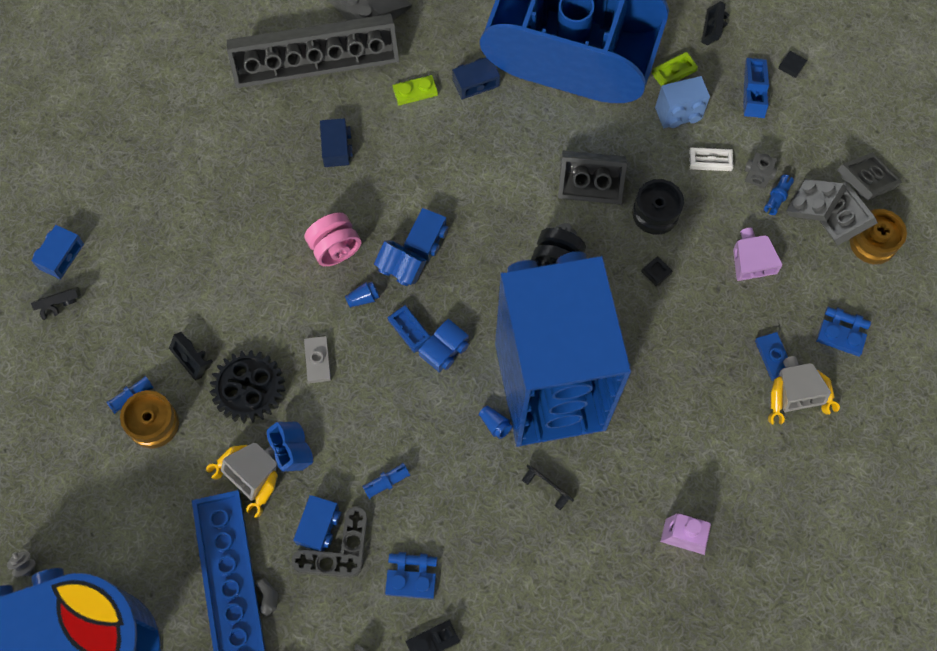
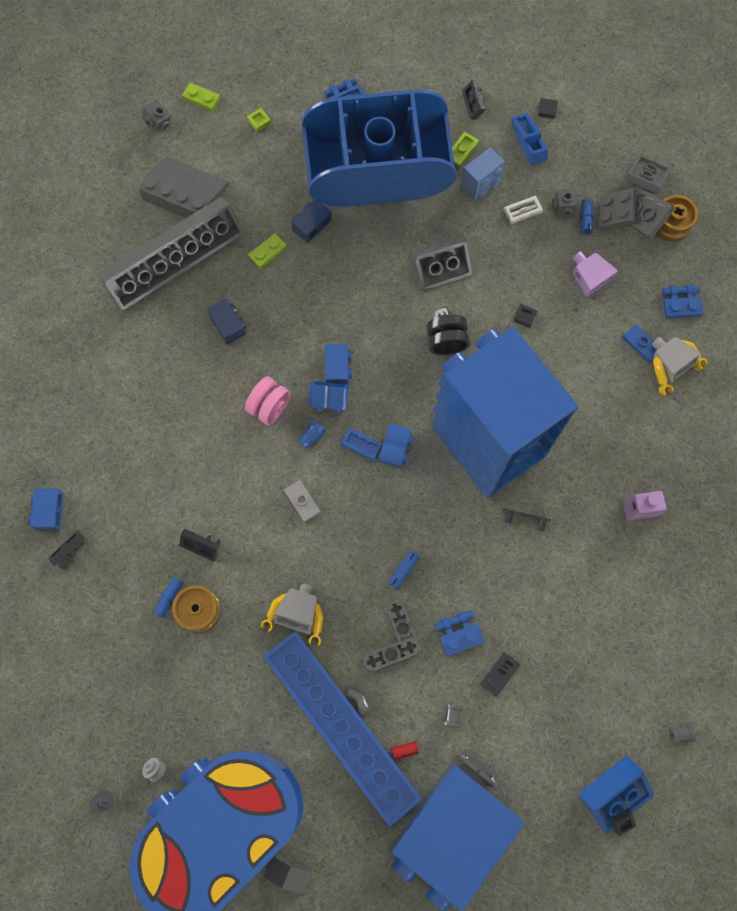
camera: 25 degrees left, 5 degrees up
black gear [210,350,285,424] -> none
blue brick [267,422,313,472] -> none
blue brick [293,495,341,552] -> none
blue cone [479,406,512,439] -> none
black wheel [632,179,684,235] -> none

